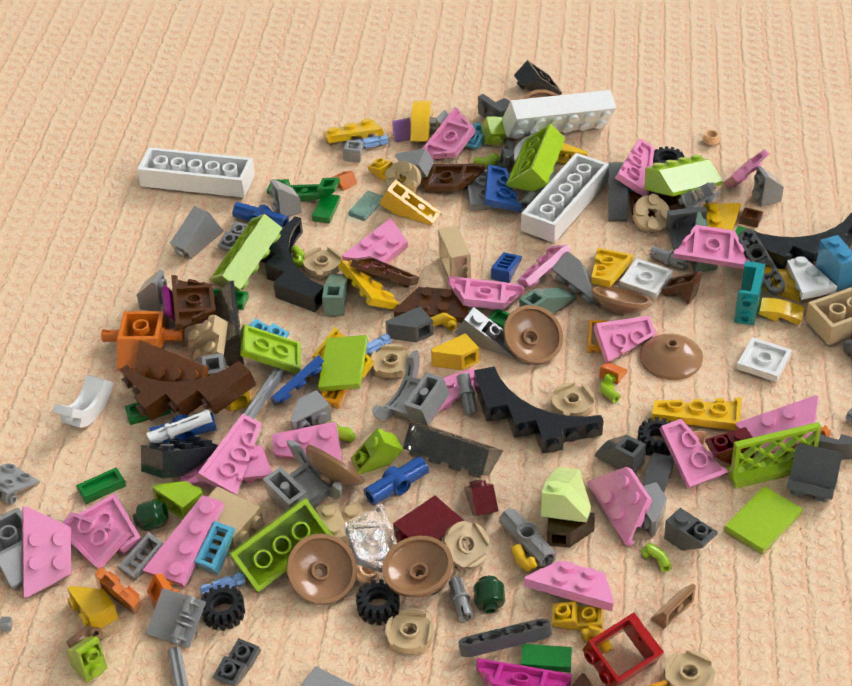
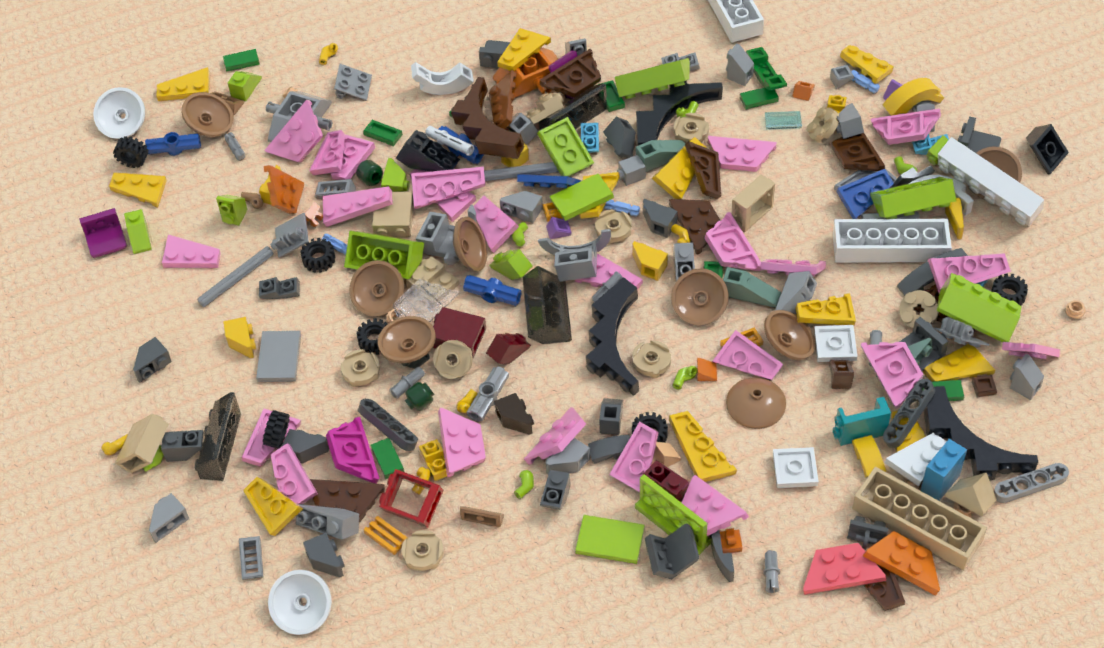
camera: 60 degrees right, 10 degrees up
light grey slope [170,206,223,258] -> none
medium azure slope [194,521,236,575] -> none
blue piece [232,202,289,229] -> none
yellow slope [379,180,441,225] -> none
blue slope [491,252,522,283] -> none
yellowish green wedge [541,466,591,523] -> none
none -> dark grey bracket [479,40,510,68]
none -> yellow wing [497,28,551,71]
none -> medium lavender slope [546,217,572,239]
none -> dark grey slope [603,116,636,158]
none -> light grey brick [617,155,646,186]

